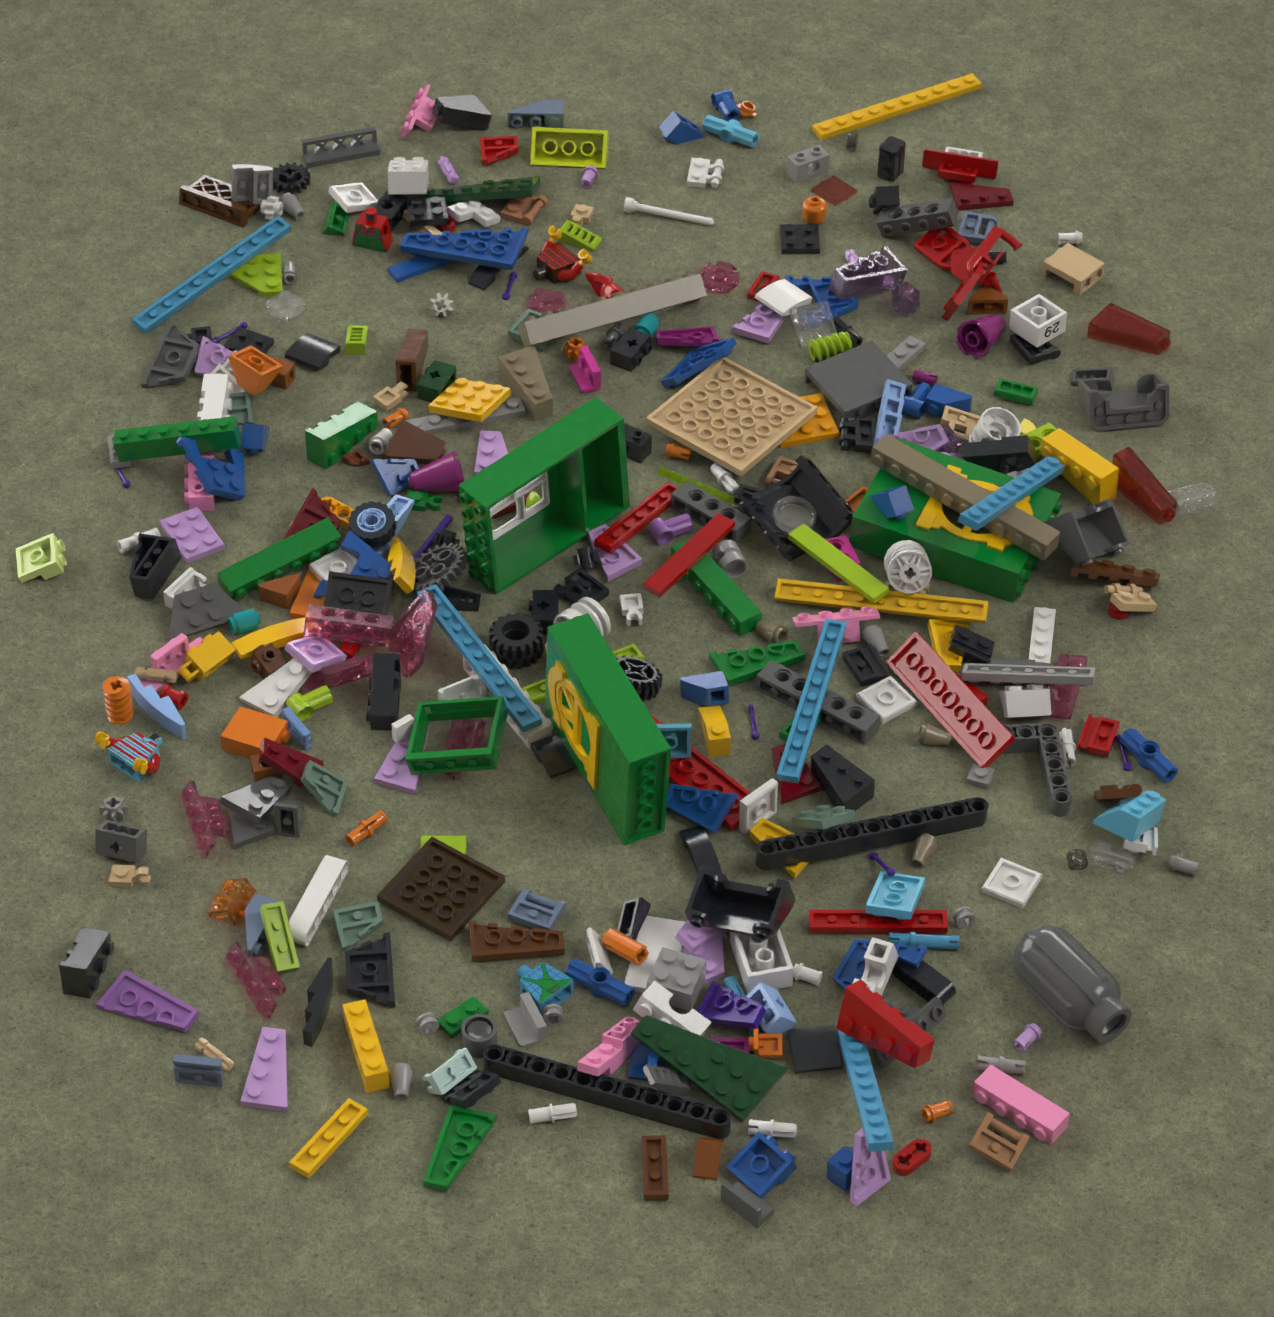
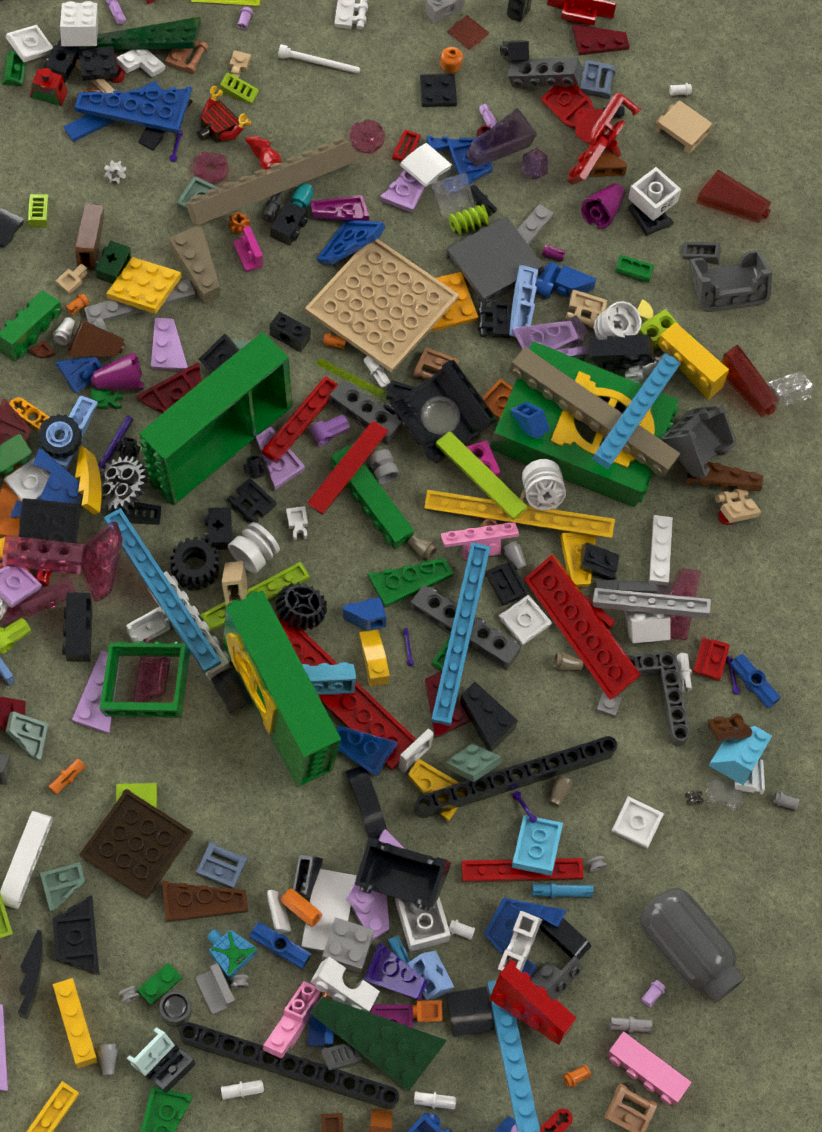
camera: 10 degrees left, 20 degrees up
white tile [392,714,414,743] -> none

